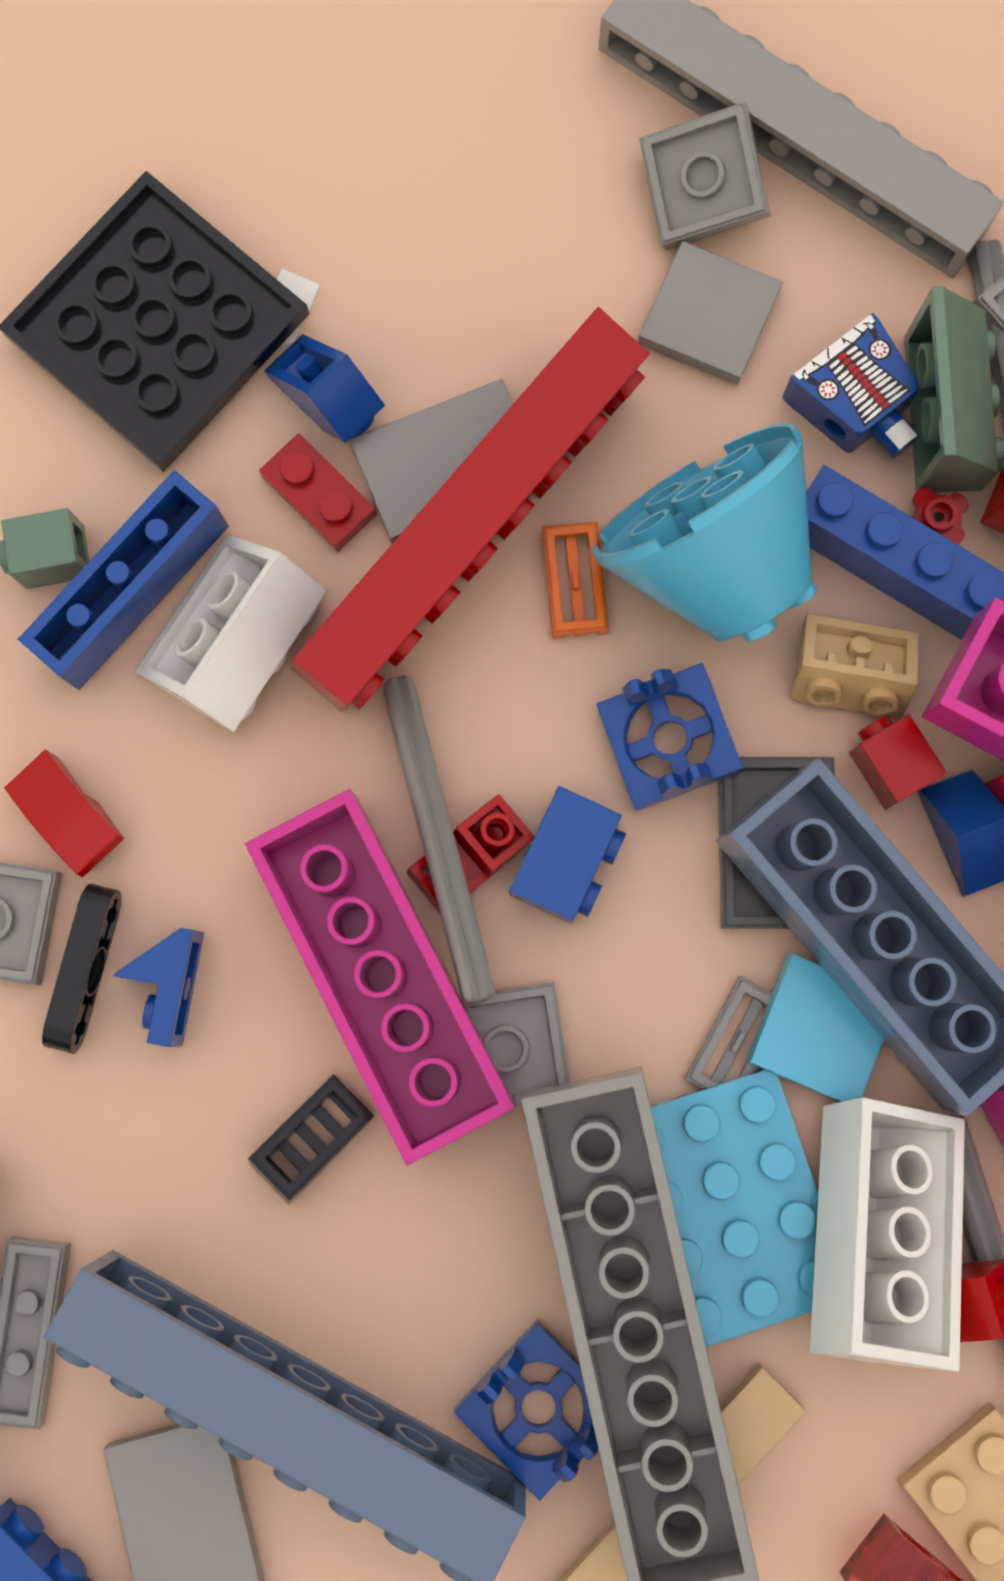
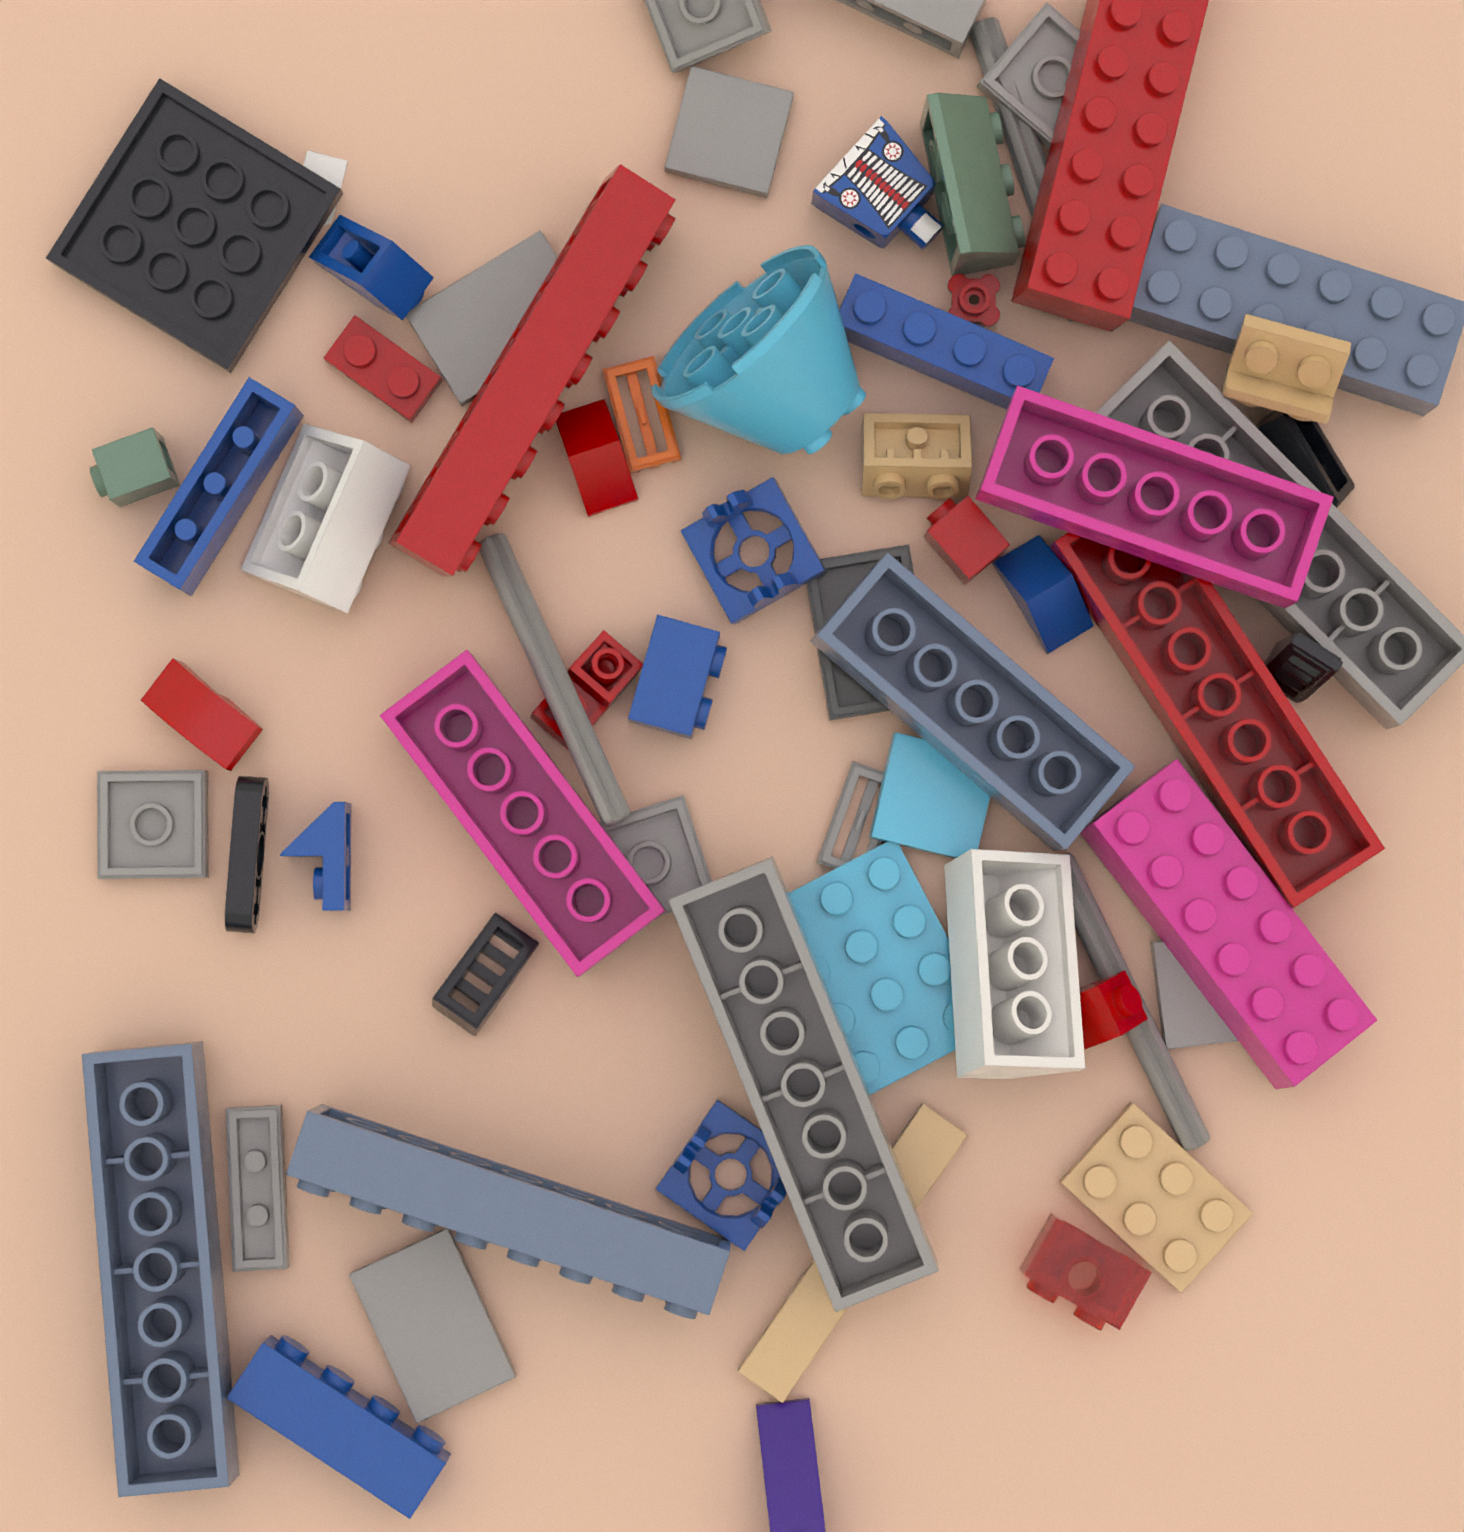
camera: 20 degrees left, 5 degrees up
none -> red slope [556,399,639,517]

